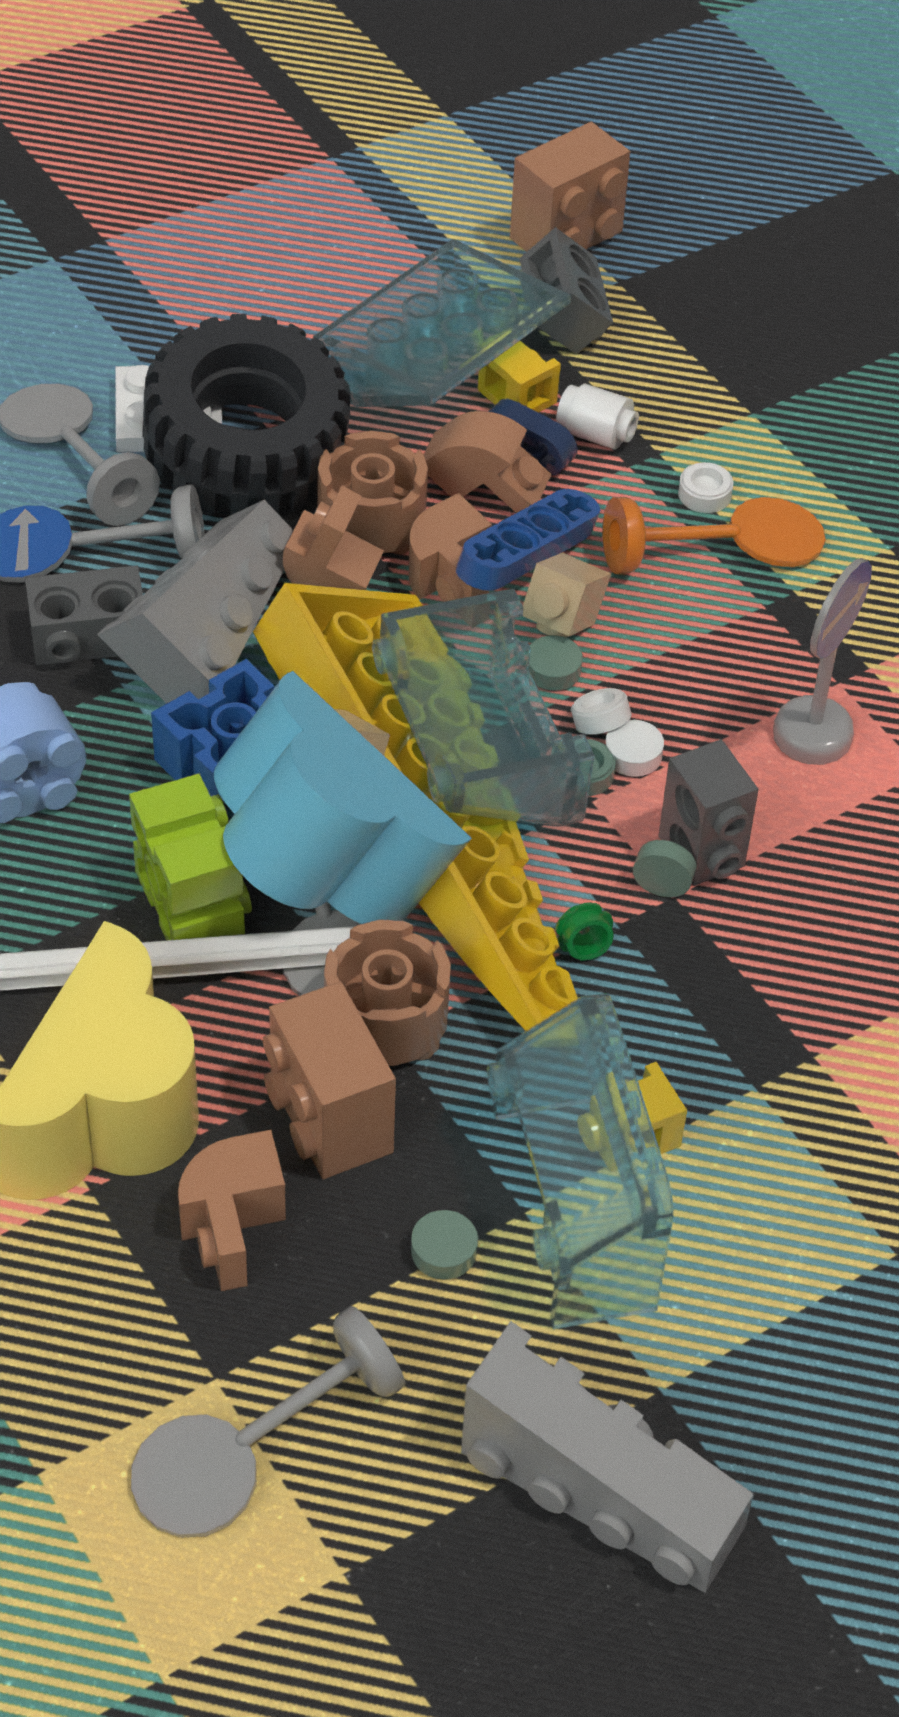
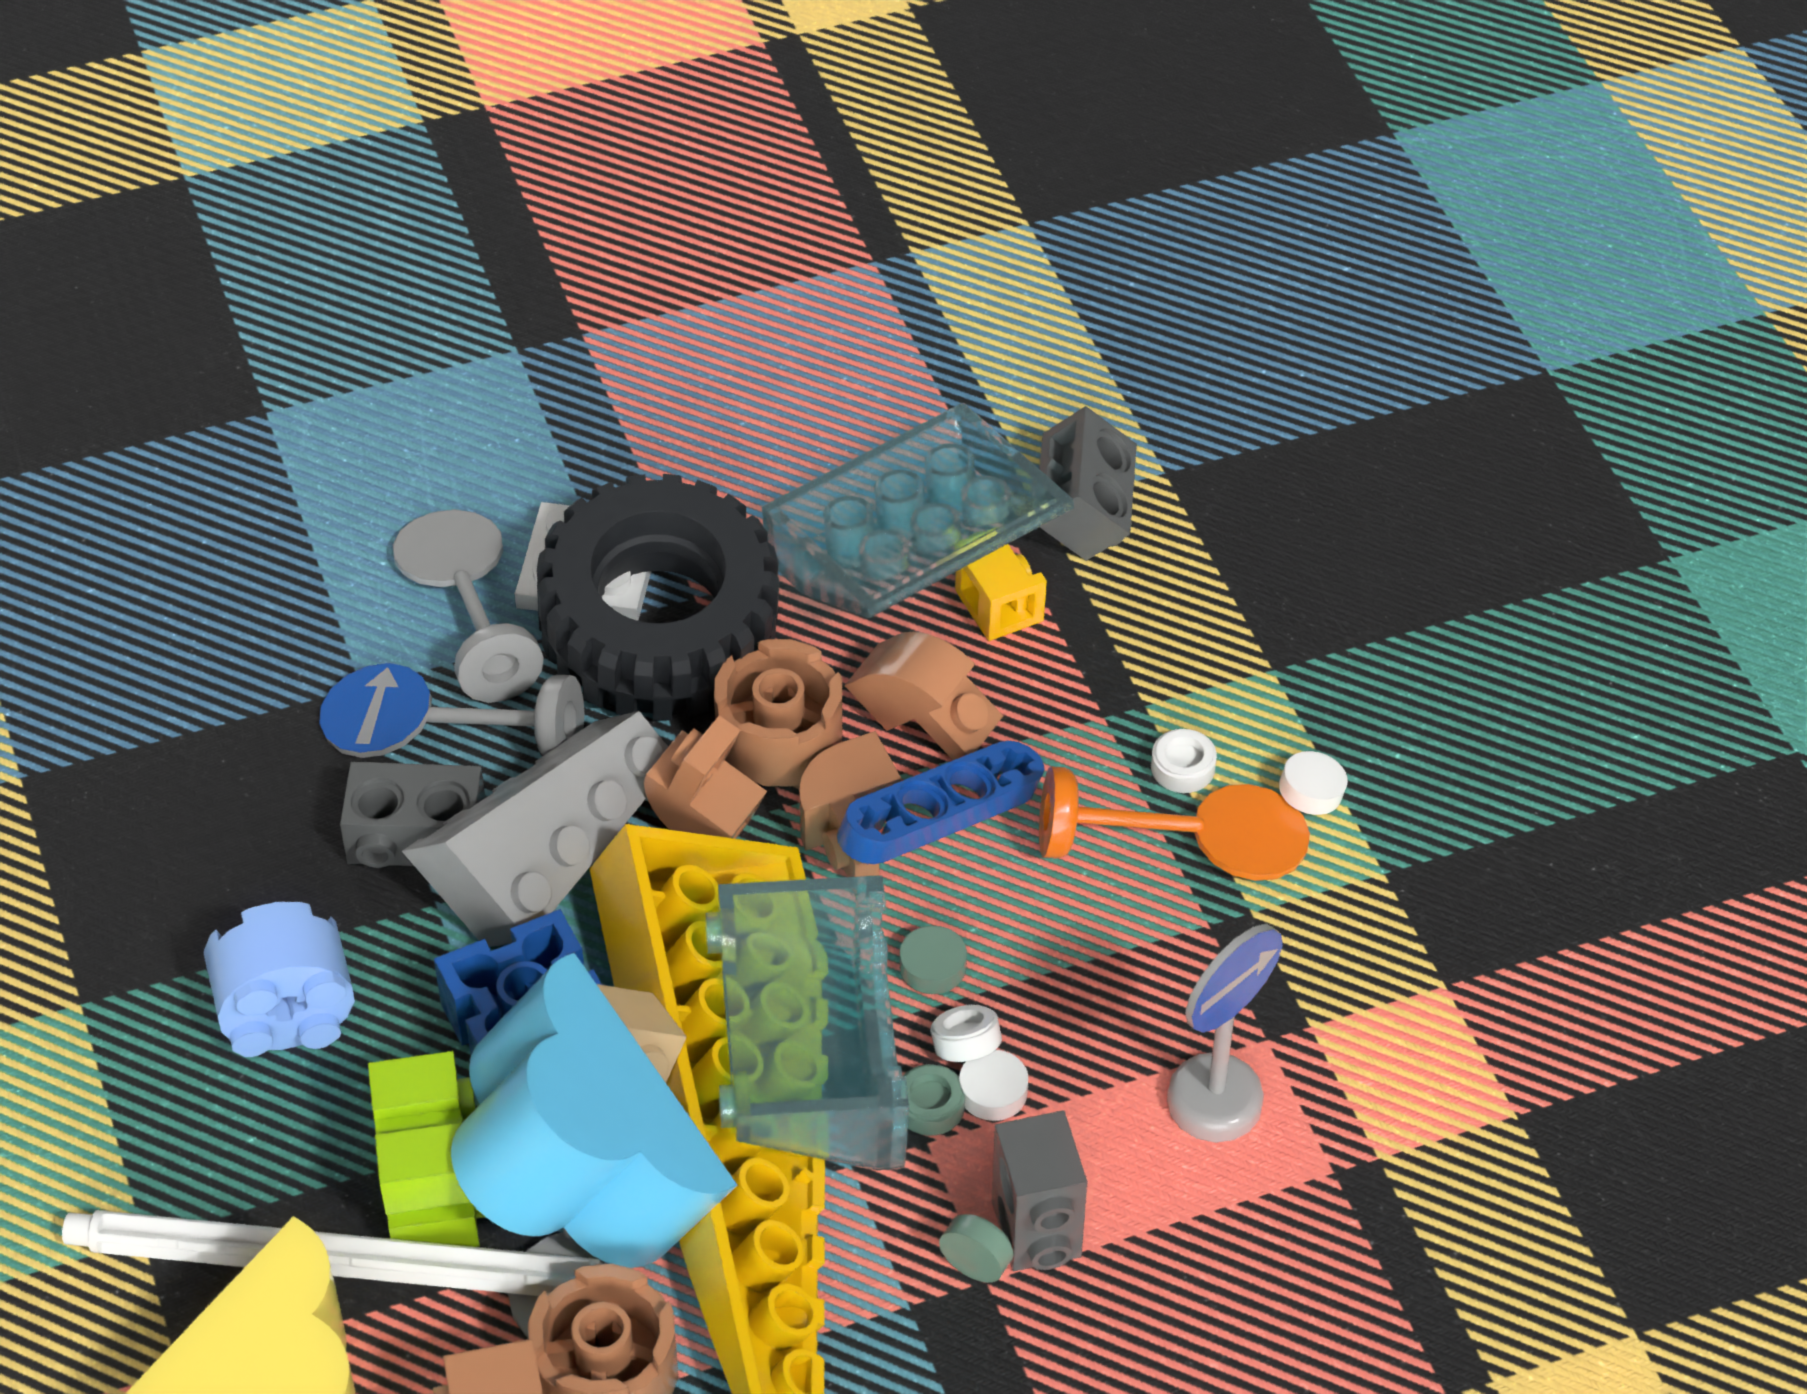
camera: 15 degrees right, 0 degrees up
dark blue beam [488,399,578,476] -> none
nougat brick [510,121,630,252] -> none
tan brick [520,553,611,638] -> none
green plate [555,902,614,960] -> none
white brick [556,384,639,449] -> none
none -> white tile [1279,751,1348,815]

